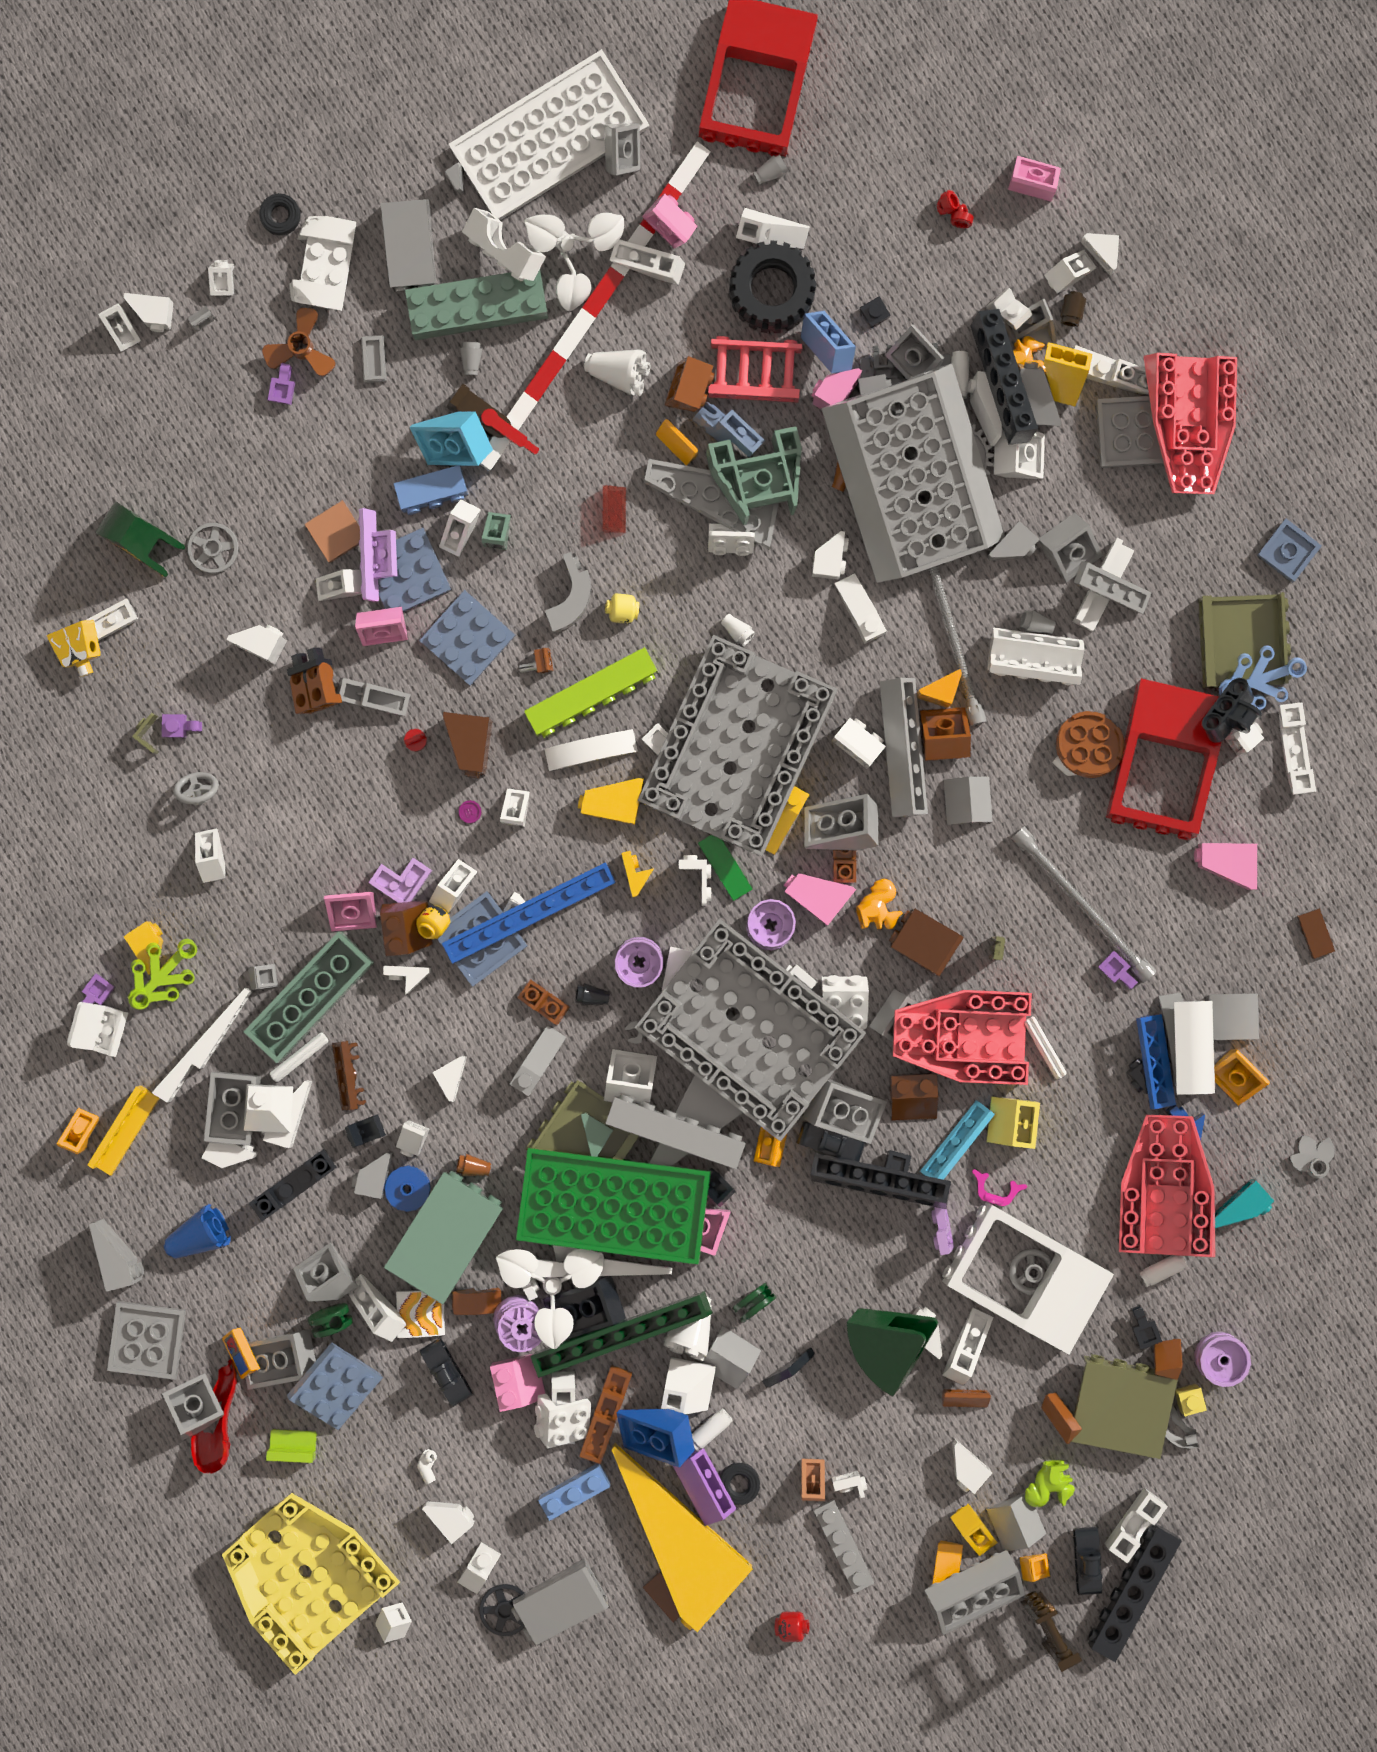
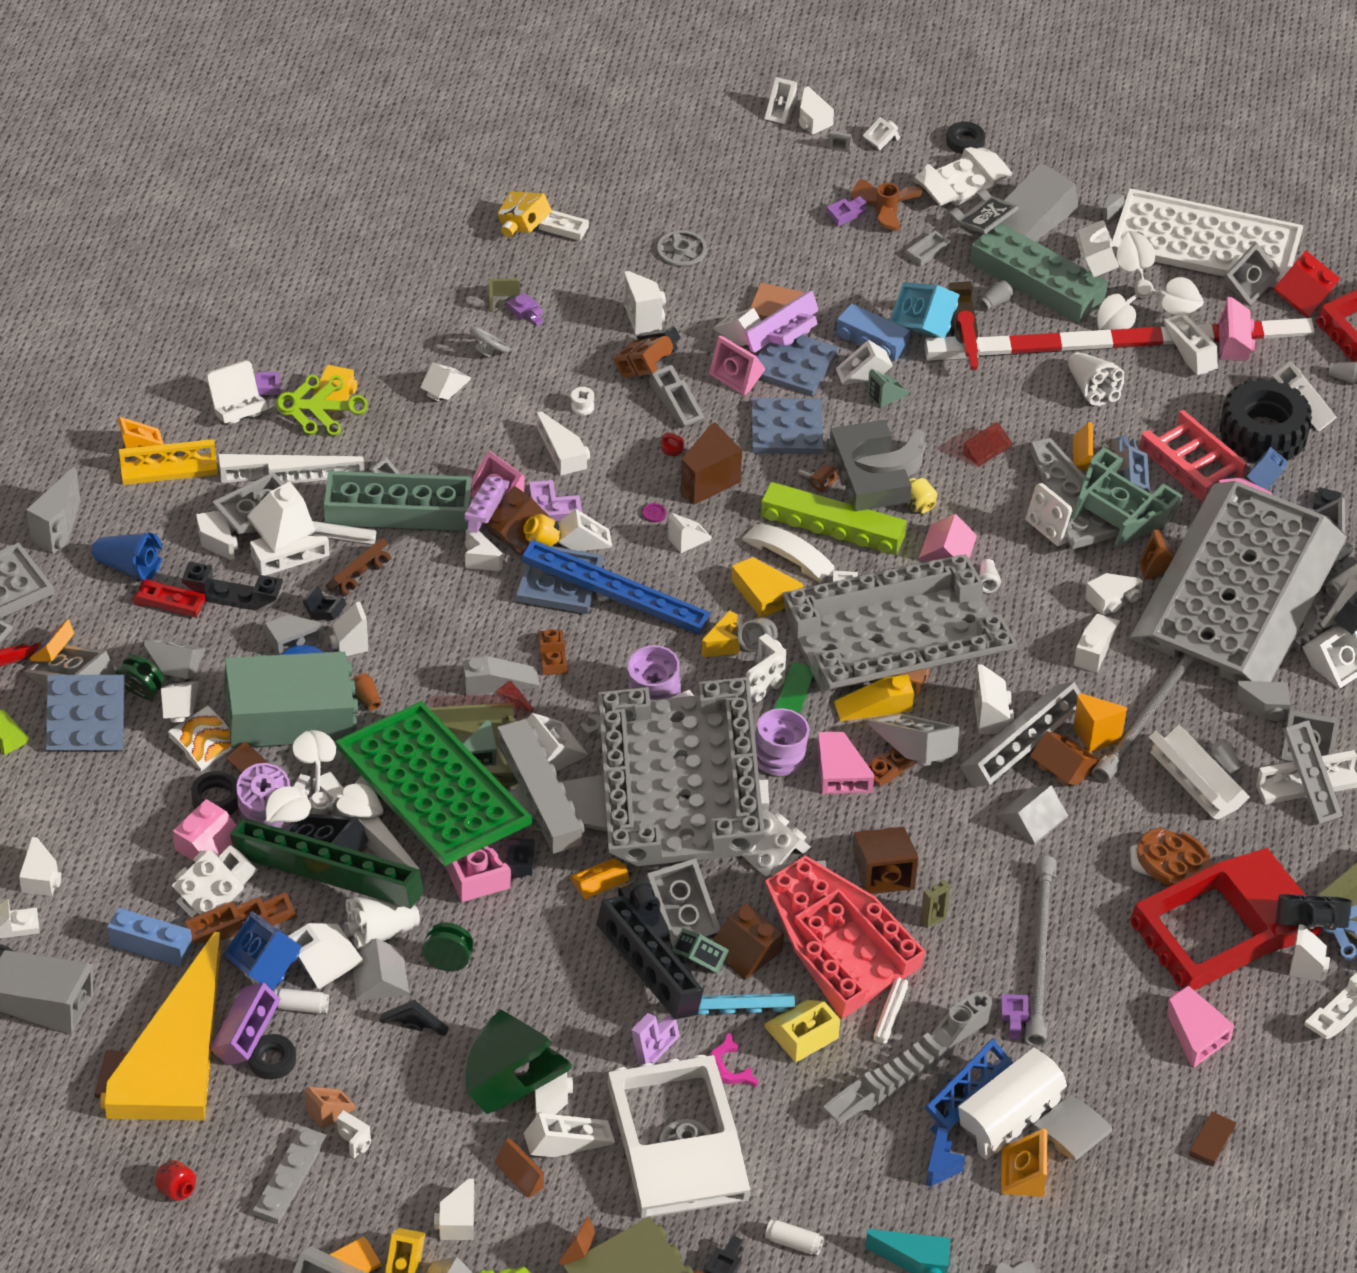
camera: 45 degrees right, 40 degrees down
dark green piece [95,502,186,577] -> none
white arm [417,1449,437,1485] -> none
black beam [420,1338,473,1407] -> none
white slope [433,1056,467,1102] -> none
black cone [575,983,610,1006] -> none
dark orange slope [664,356,714,412] -> none
light orange animal [856,878,903,930] -> none
coral wedge [1119,1115,1215,1257] -> none
none -> red plate [132,579,205,618]
none -> black tyre [191,771,238,816]
none -> lavender bracket [464,476,509,533]
none -> clear red slope [495,681,534,713]
none -> white slope [537,411,590,475]
none -> white wheel [571,387,594,415]
none -> slope [671,928,729,974]
none -> light grey wheel [738,617,778,652]
none -> light grey piece [822,992,992,1126]
none -> dark grey arch [827,419,912,511]
none -> bright pink slope [918,514,977,562]
none -> flag [948,188,1019,234]
none -> dark orange slope [1139,530,1175,580]
none -> red slope [1273,250,1341,318]

